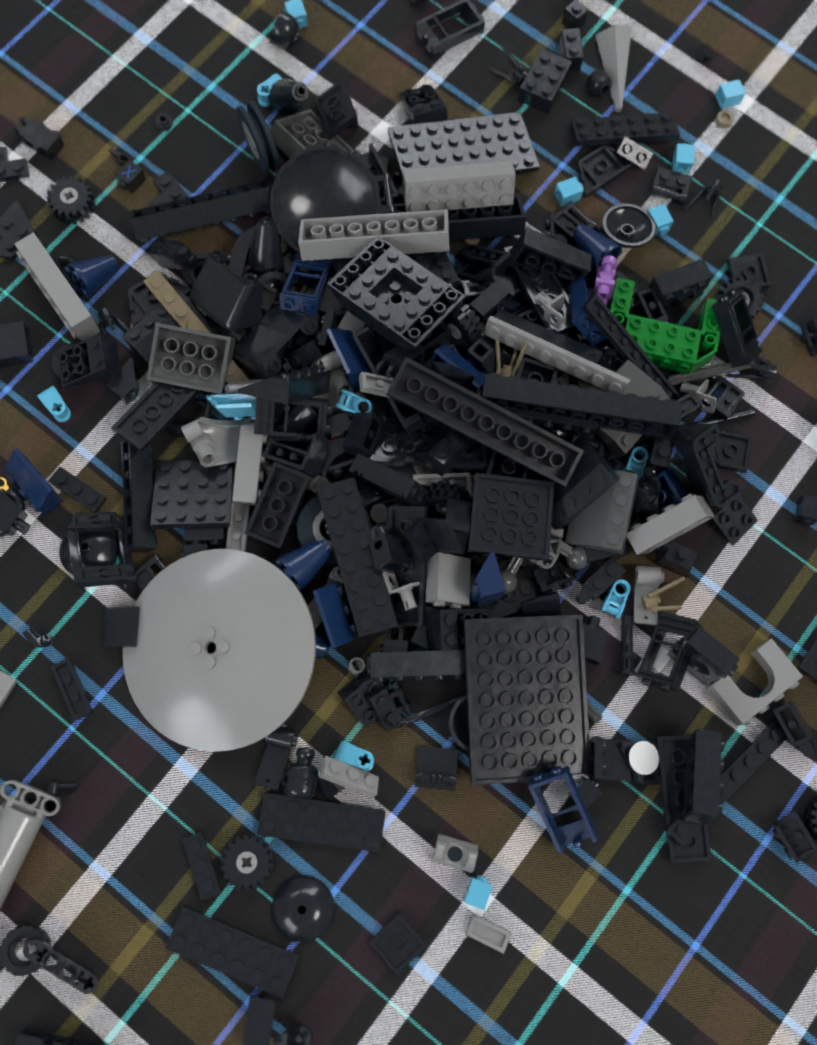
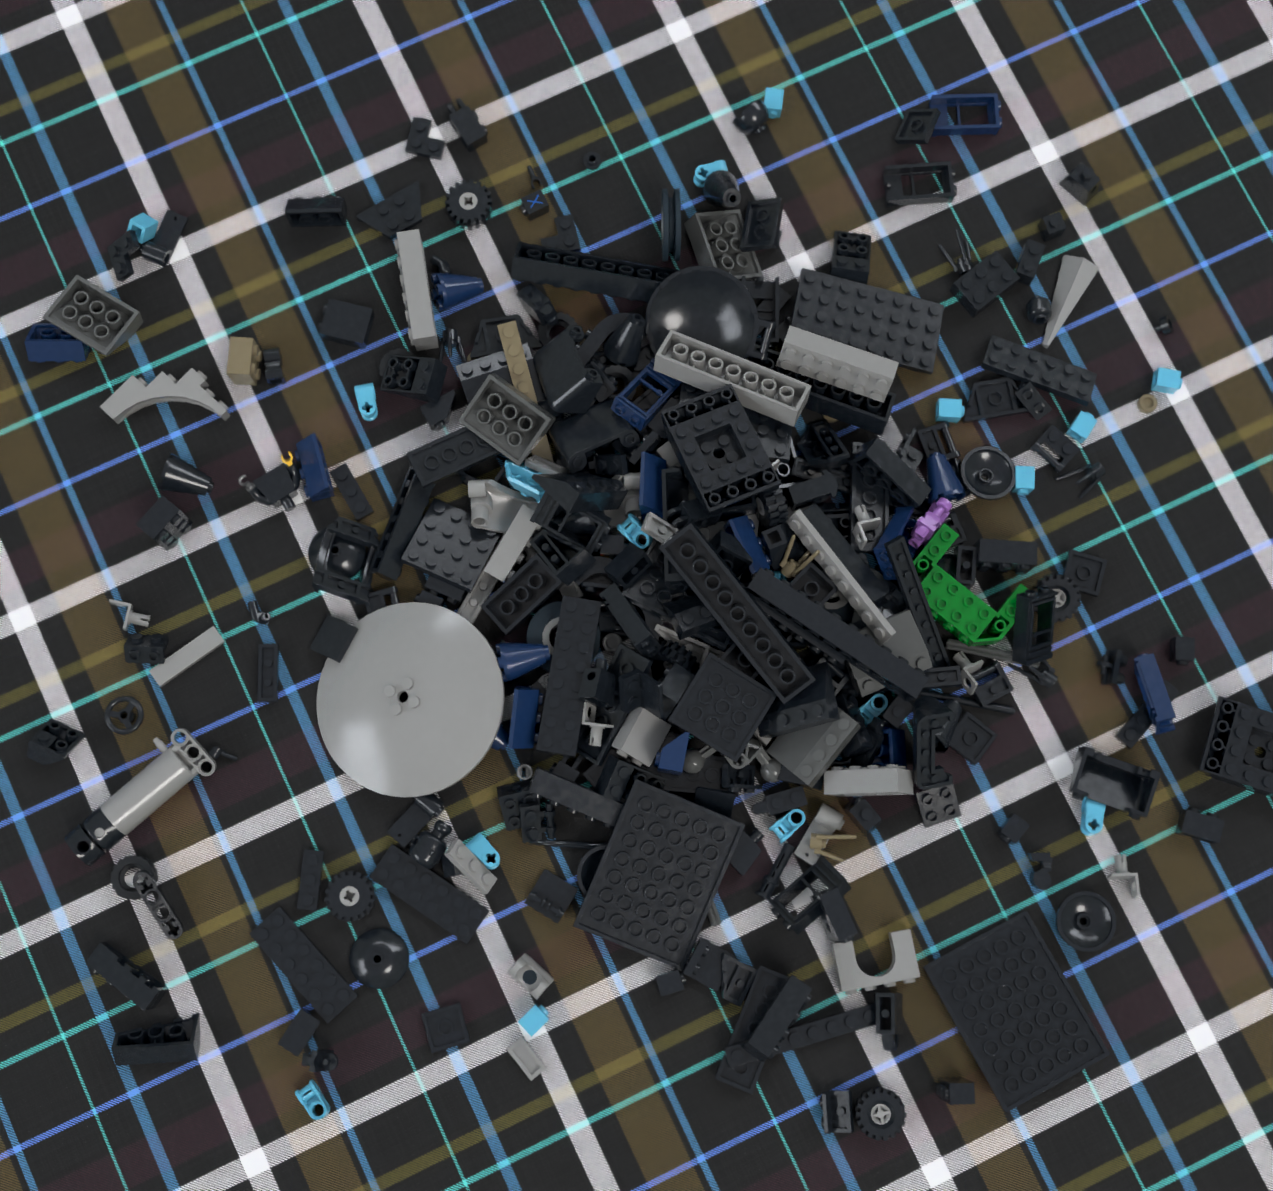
camera: 25 degrees right, 5 degrees up
dark blue door [528,766,599,854] -> none
white sticker [629,741,659,775] -> none

